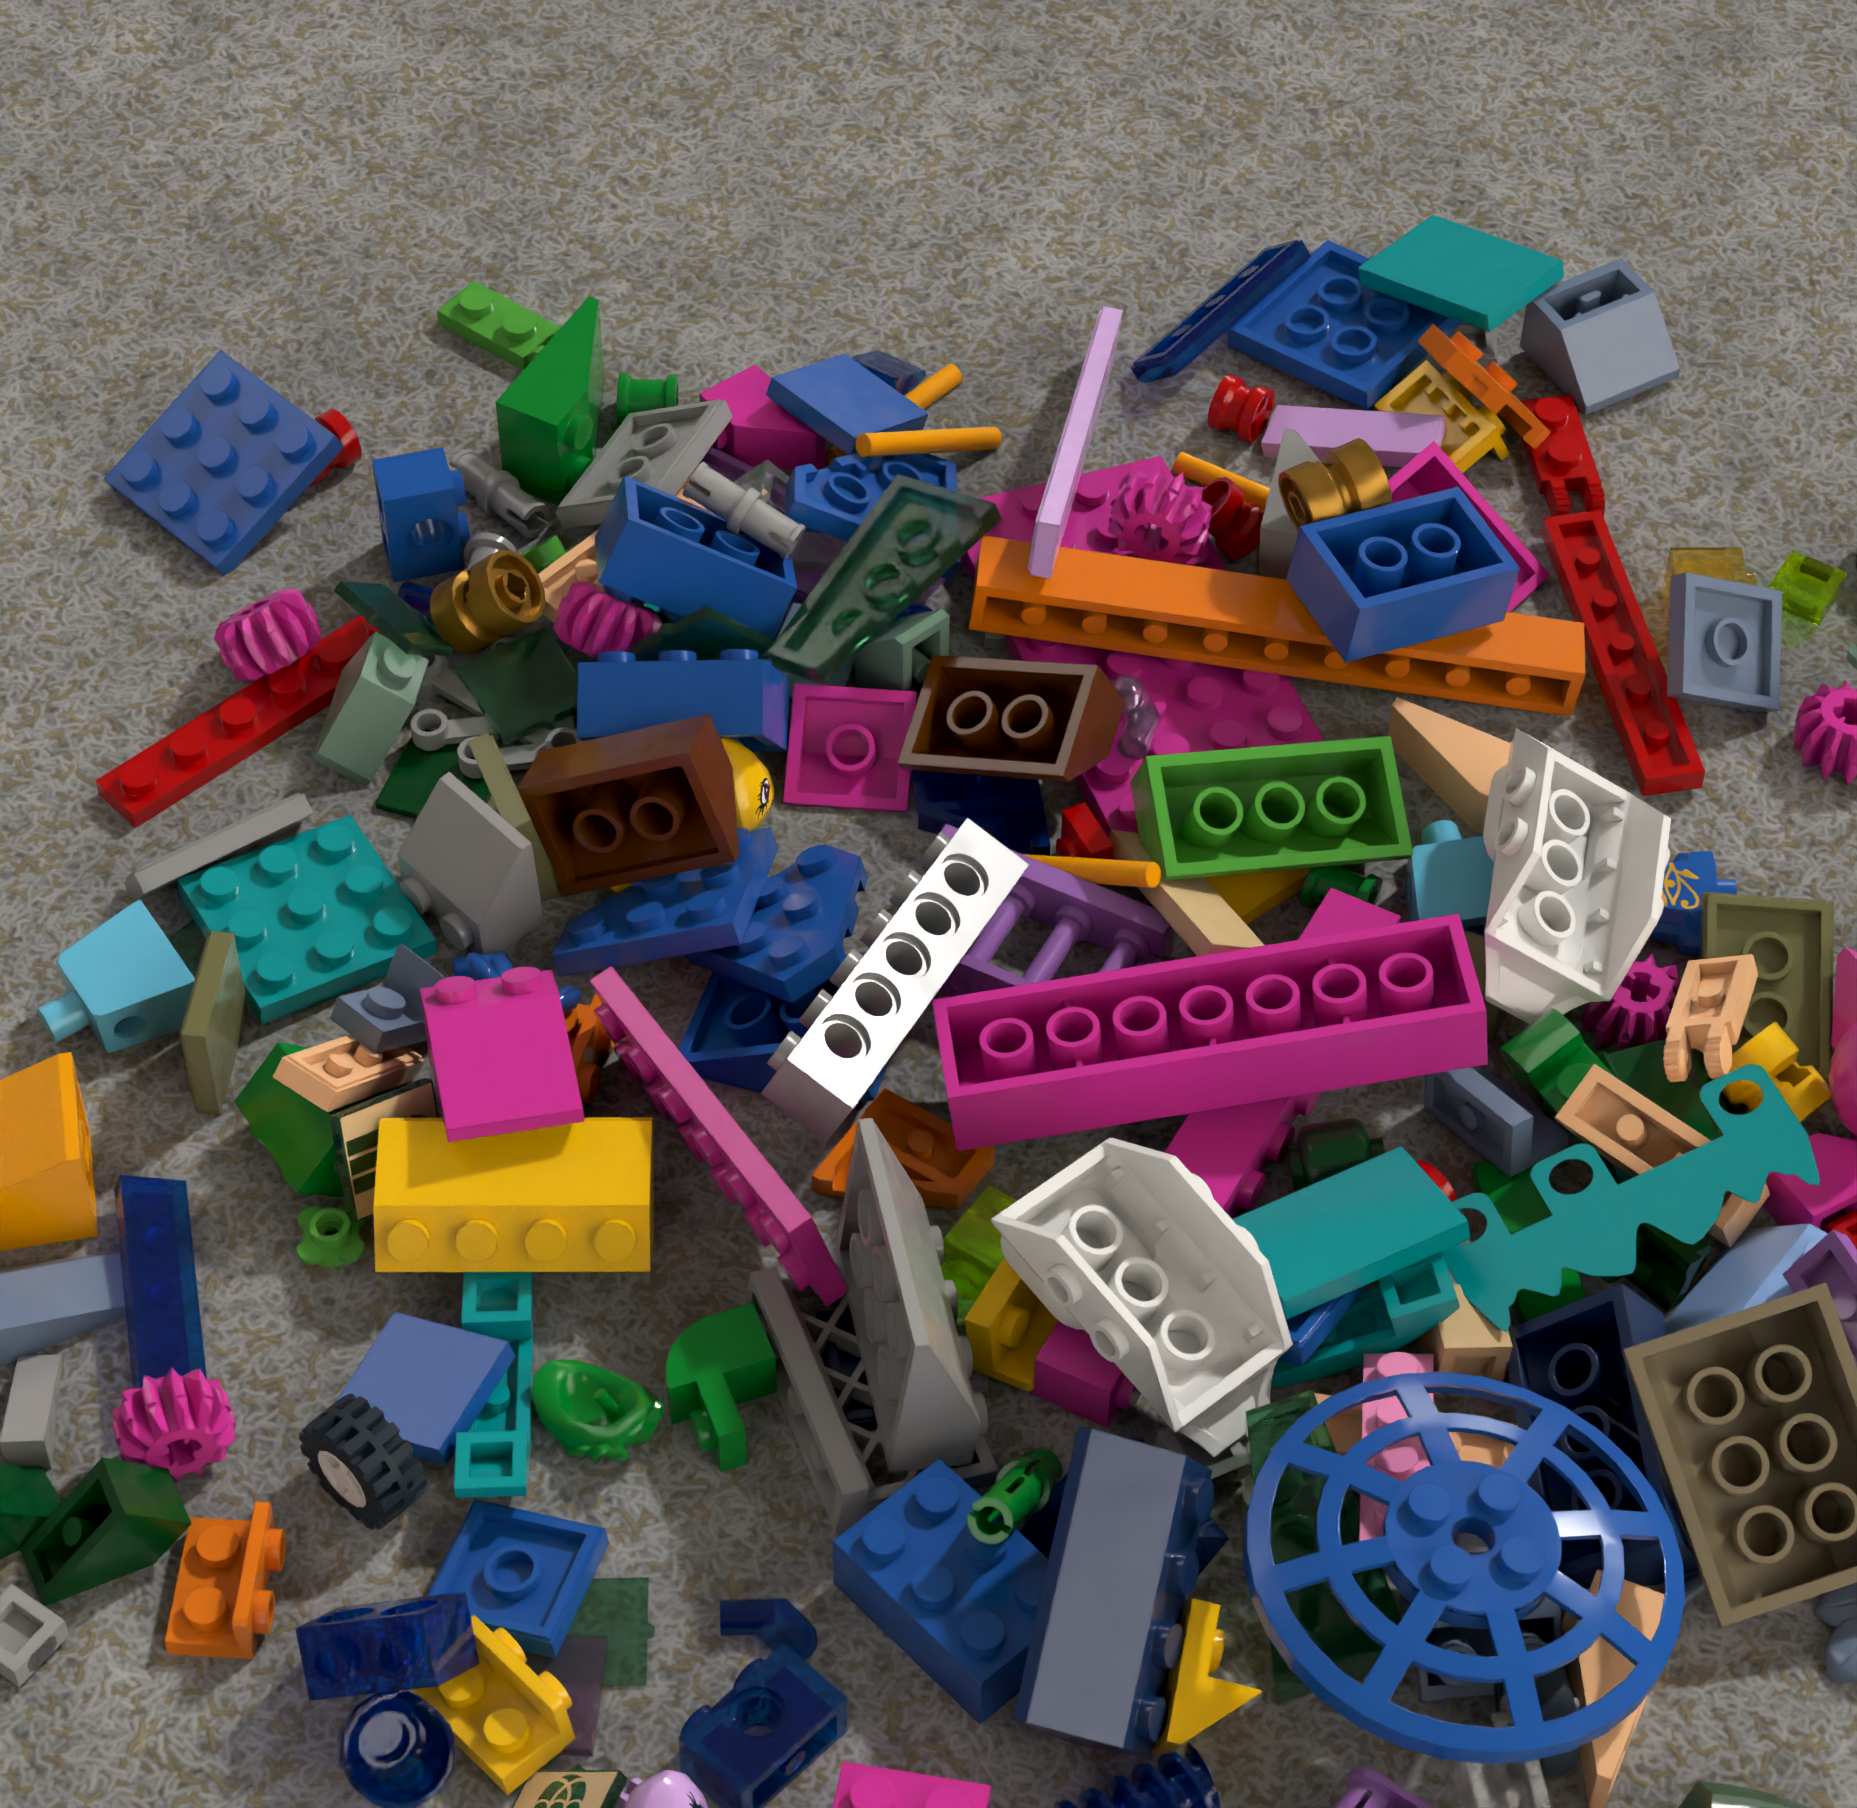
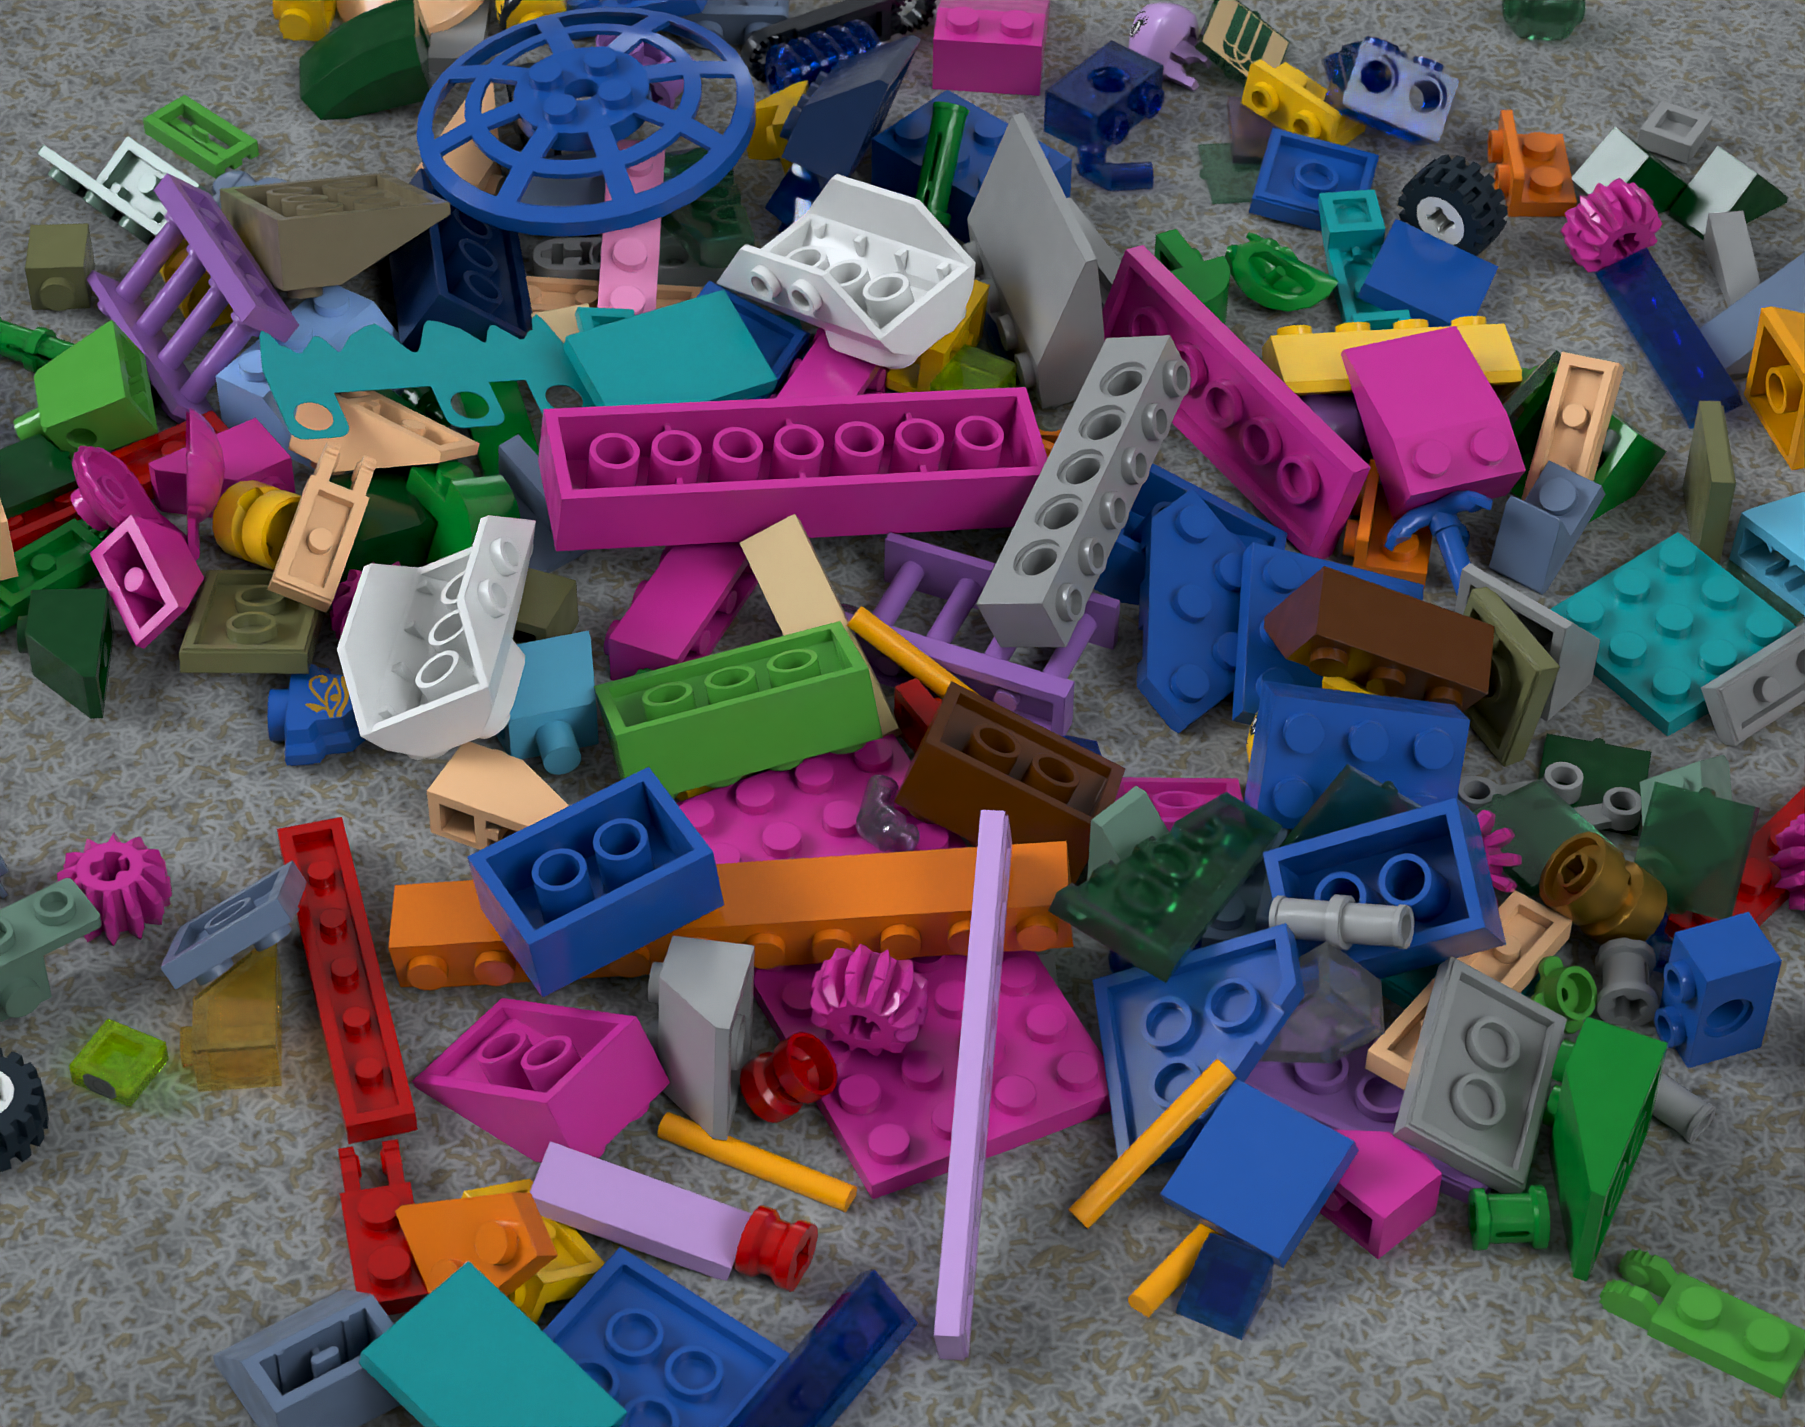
camera: 175 degrees right, 5 degrees down
pearl gold wheel [1278,438,1392,532] -> none

